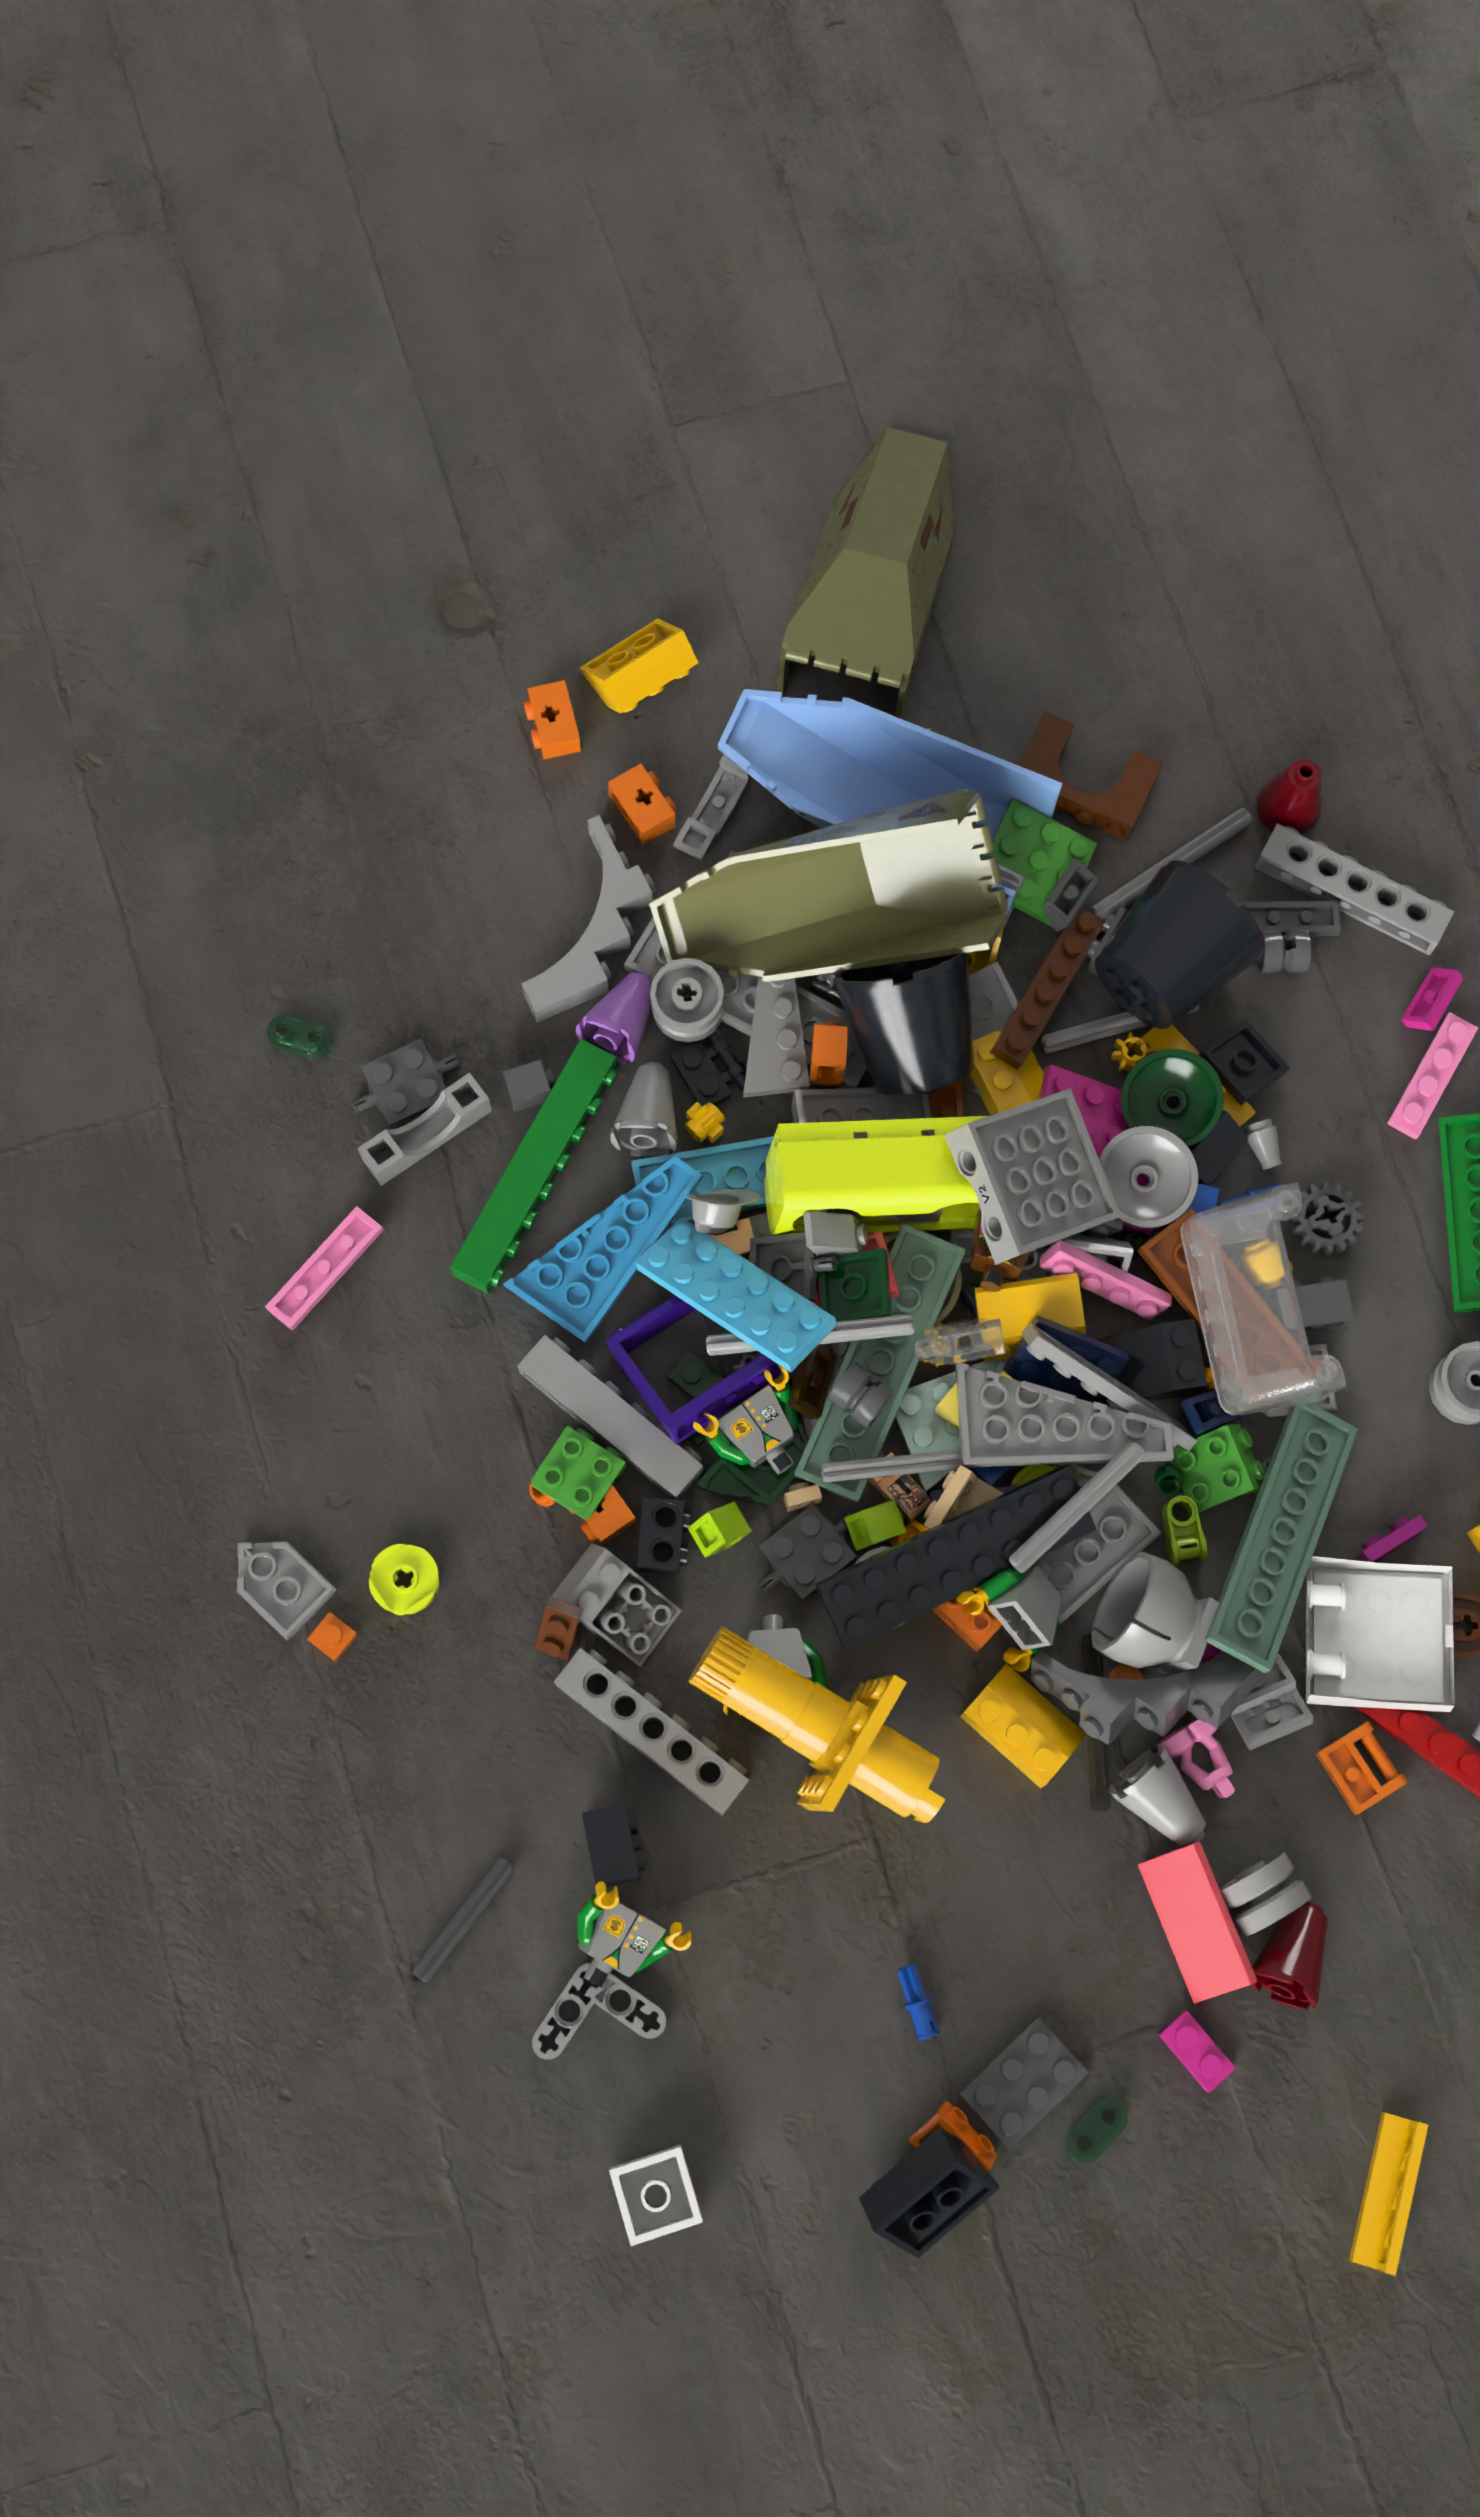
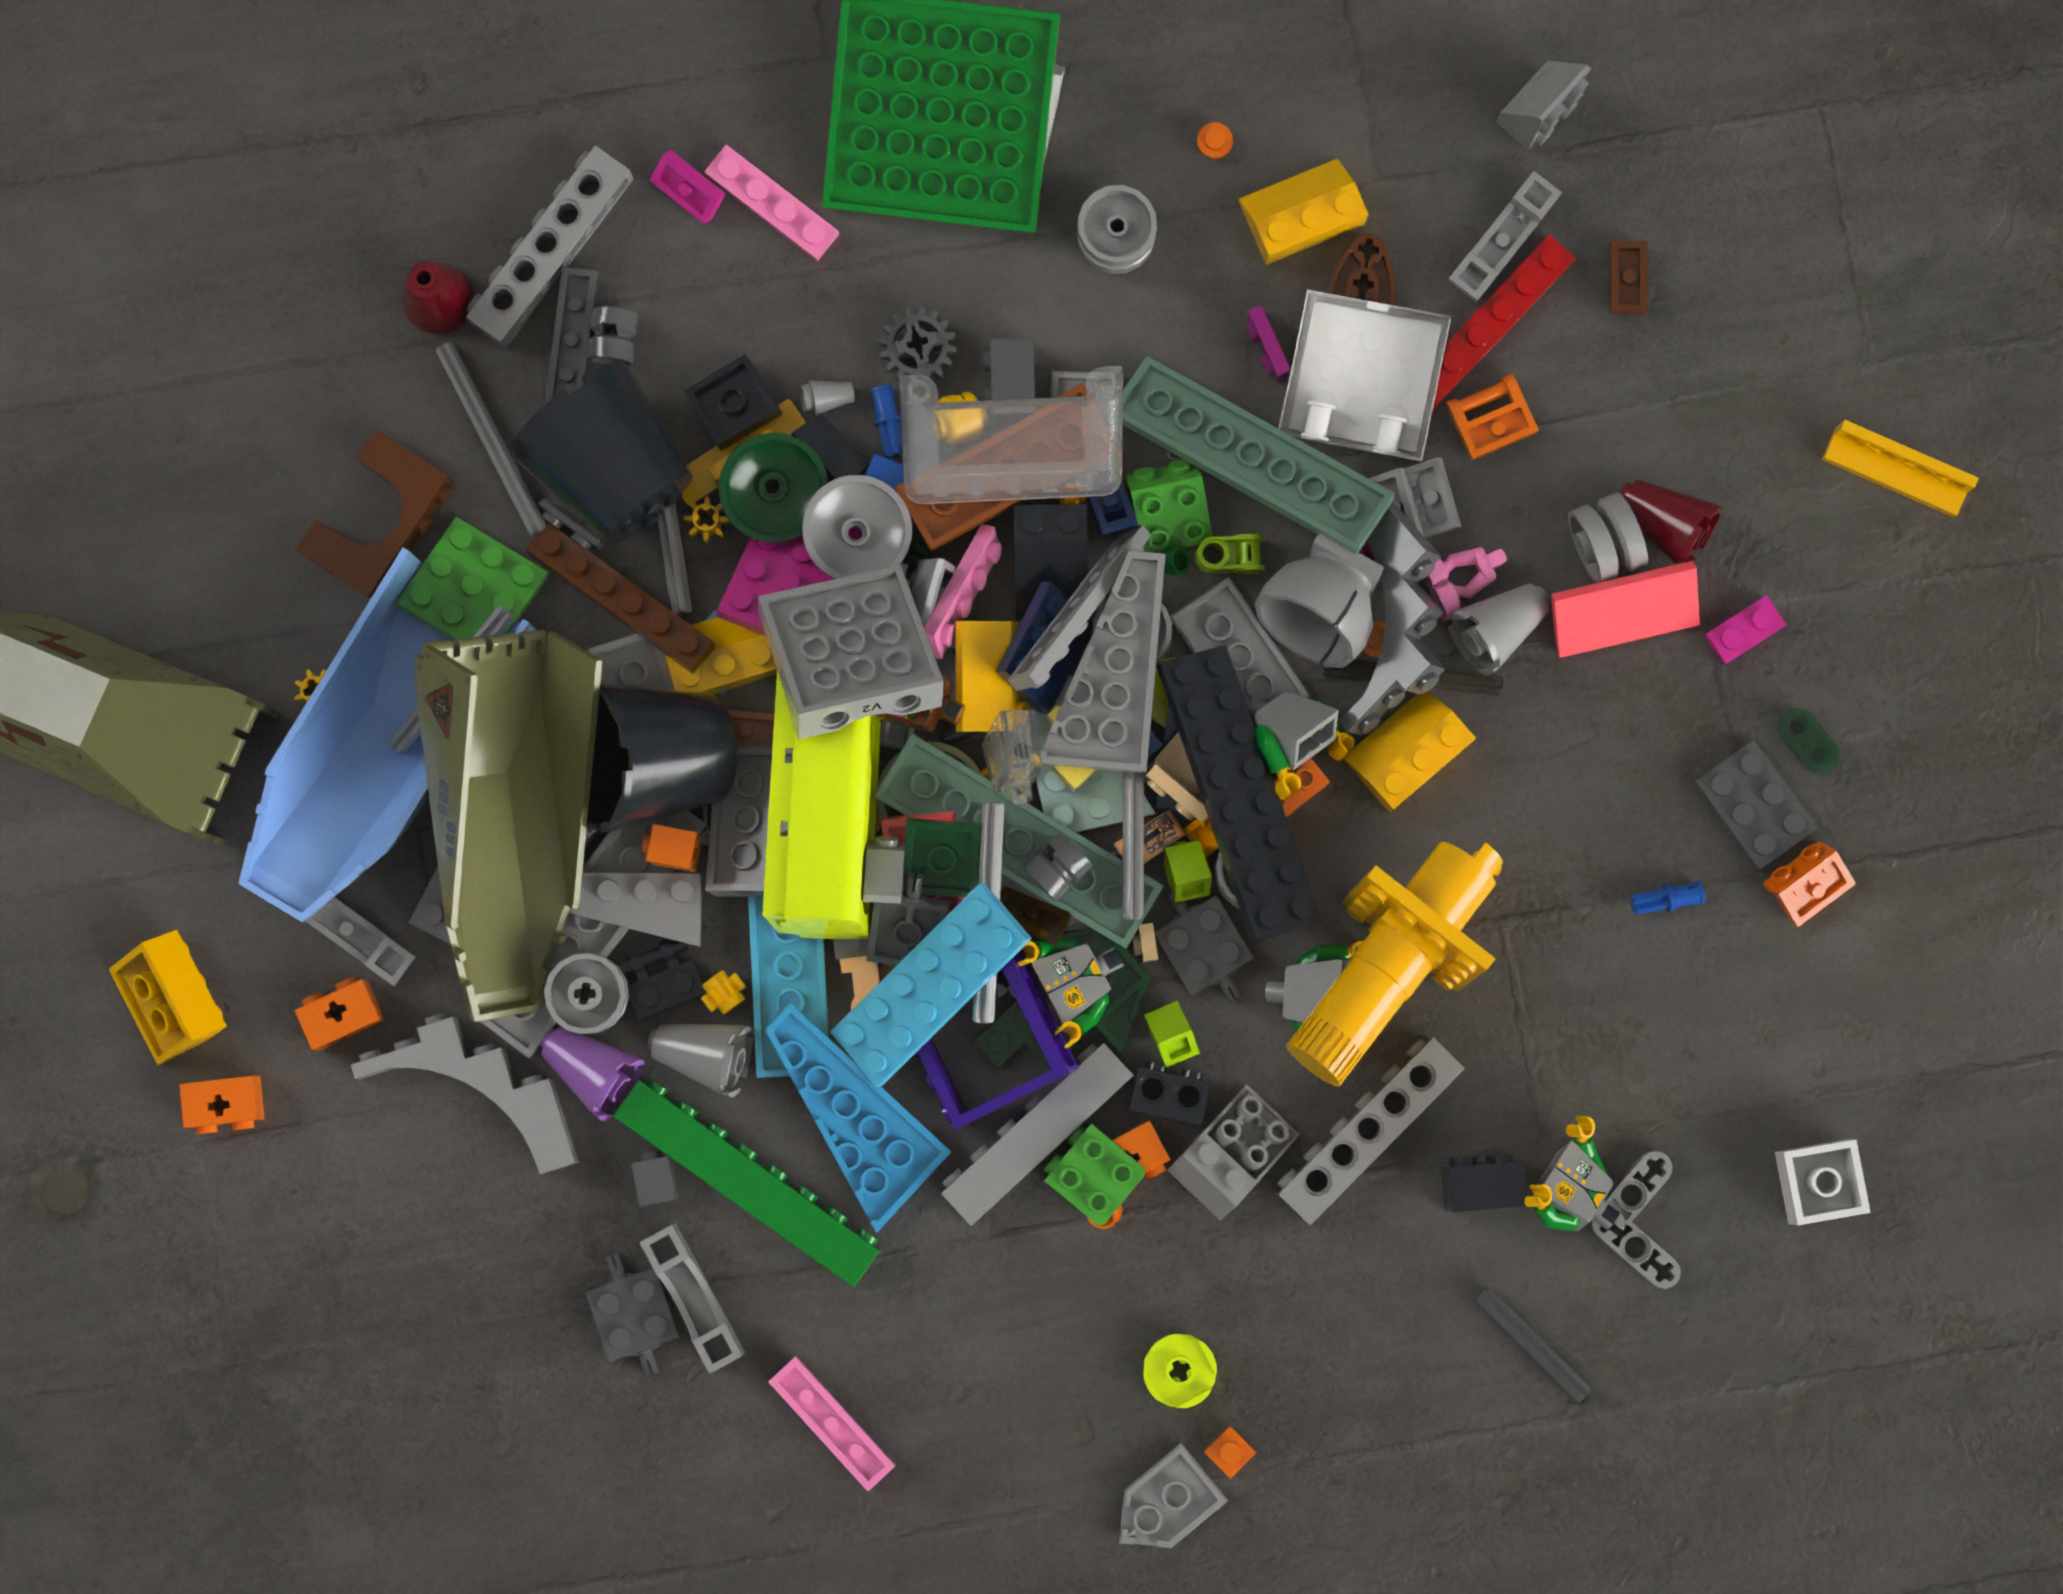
camera: 80 degrees left, 10 degrees up
clear green plate [267,1015,334,1059] -> none
reddish brown plate [535,1596,583,1661] -> none
light grey piece [685,1189,761,1234] -> none
black slope [859,2127,1000,2258] -> none
light grey axle [1009,1441,1146,1573] -> none
dark grey slope [1042,858,1099,932] -> none

